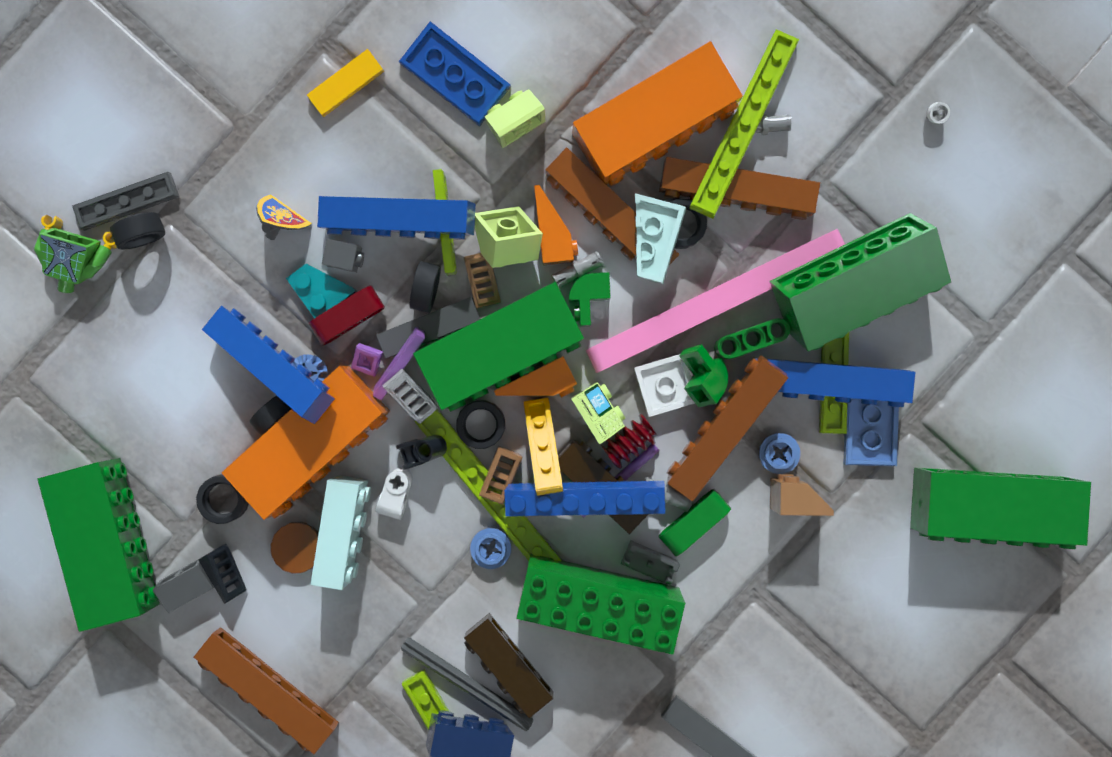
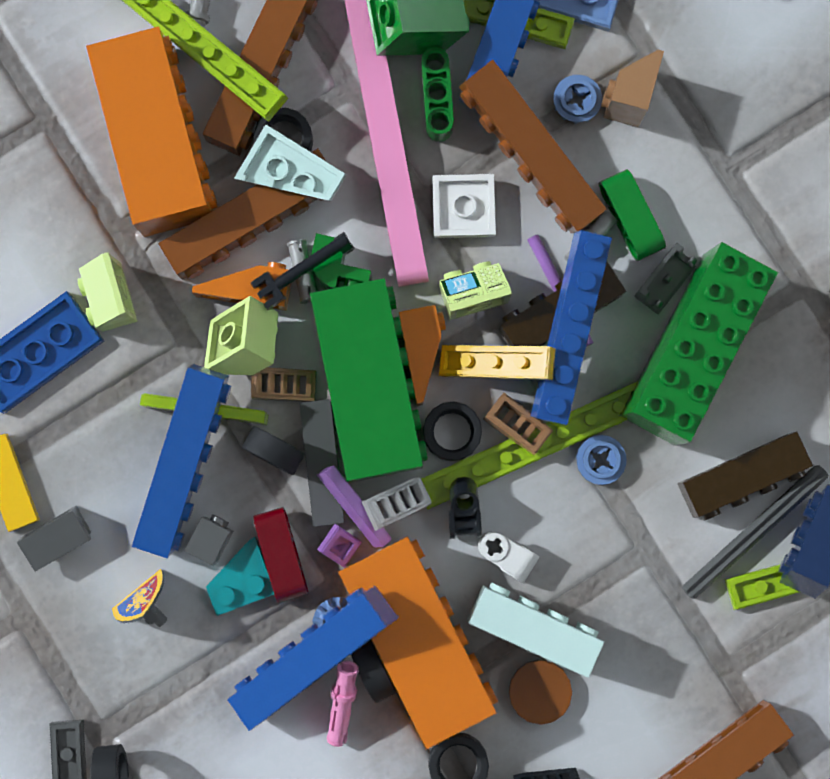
camera: 75 degrees left, 5 degrees down
dark red piece [601,414,658,469] -> none
green brick [679,344,728,408] -> none
none -> dark grey hinge [17,506,91,572]
none -> black hinge [250,232,355,310]
none -> bright pink pin [327,661,358,747]

